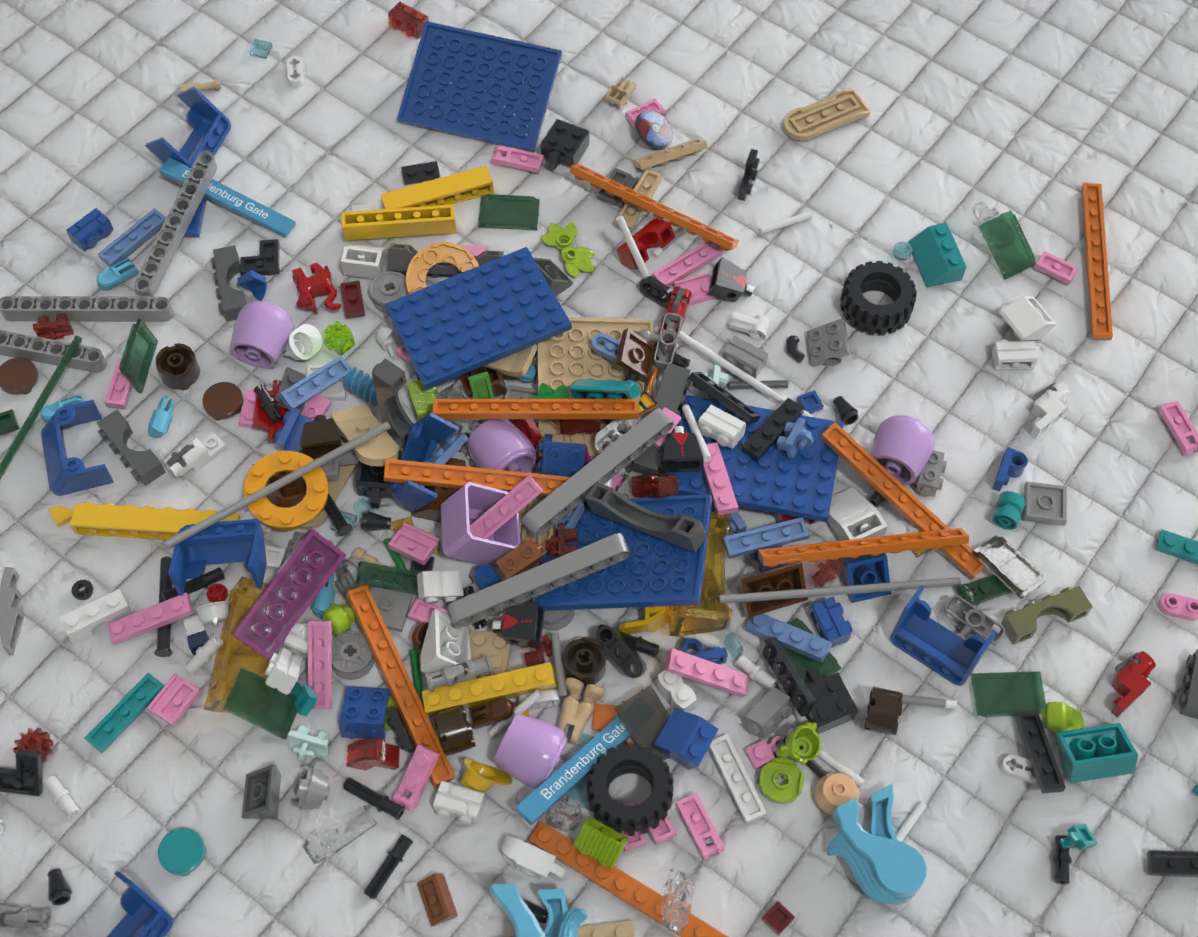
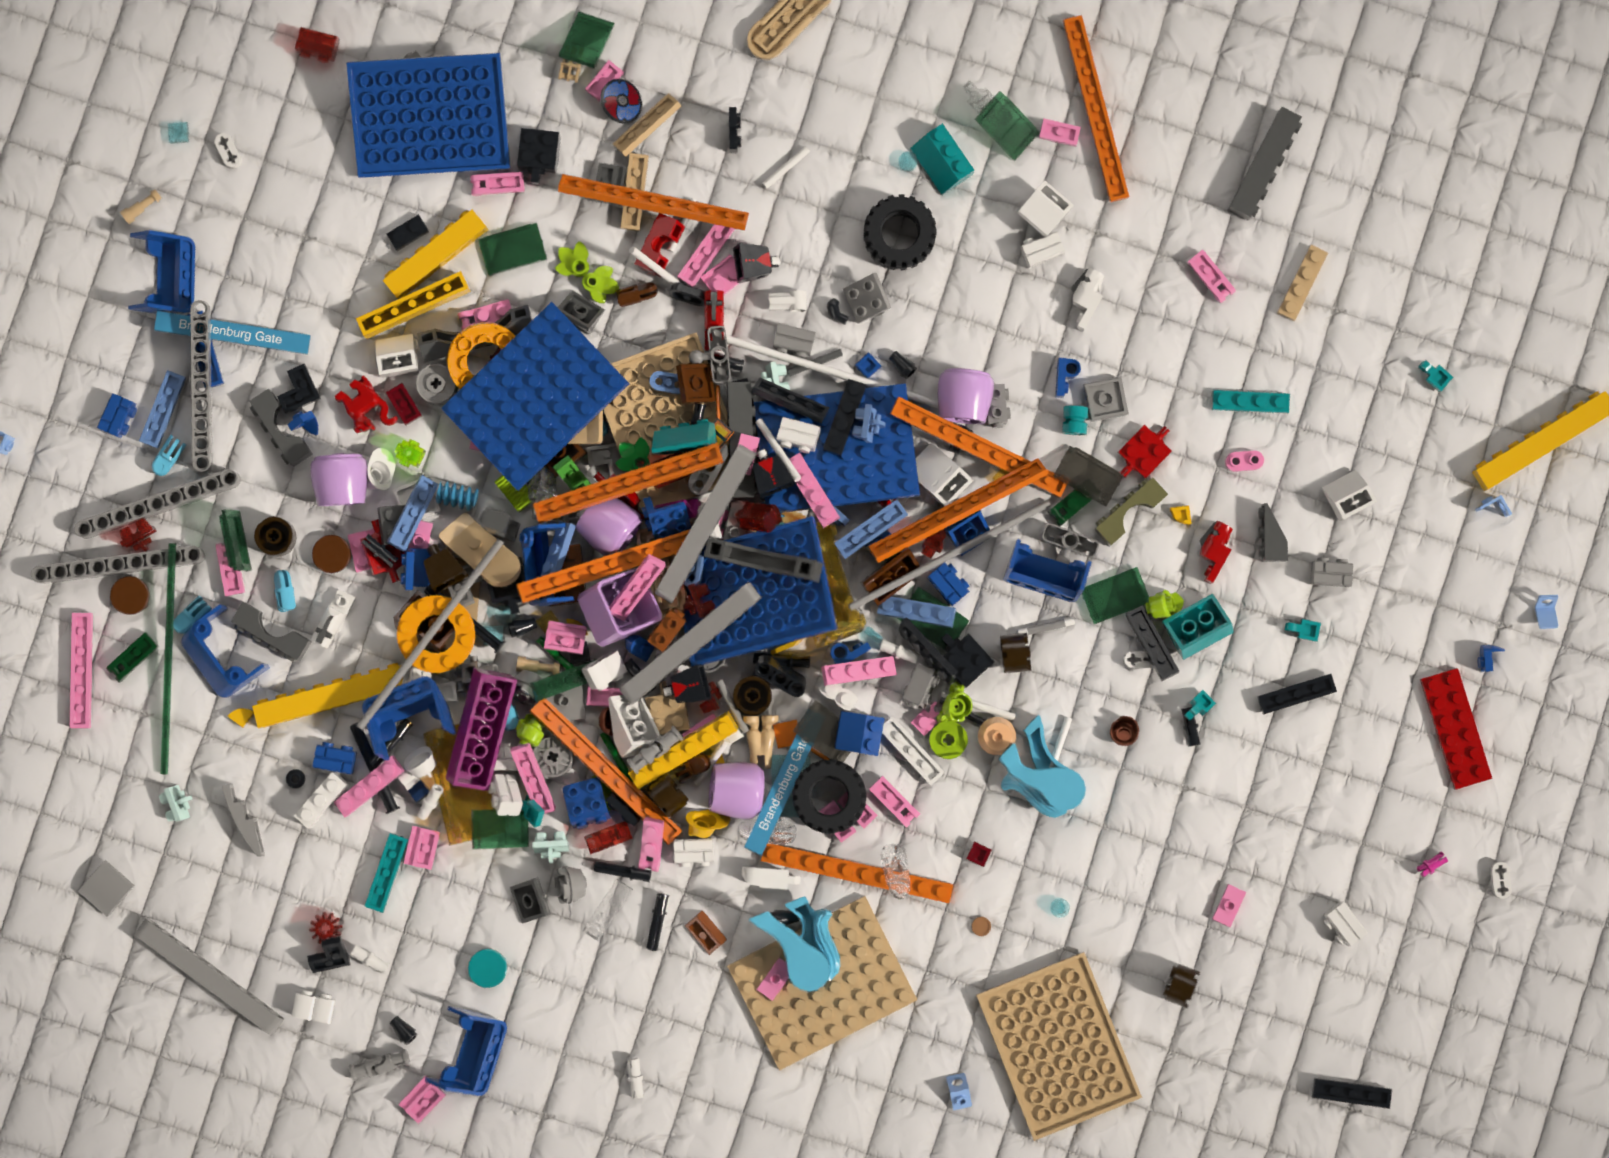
camera: 20 degrees left, 25 degrees up
red plate [207,583,228,603] -> none
white piece [376,326,396,358] -> none
lime brick [573,816,629,868] -> none
none -> blue brick [312,742,357,774]
none -> clear green piece [558,11,615,69]
none -> reddish brown arm [616,282,658,307]
none -> copper hair [1110,716,1140,746]
none -> red plate [1117,424,1172,479]
none -> yellow tile [1169,505,1192,525]

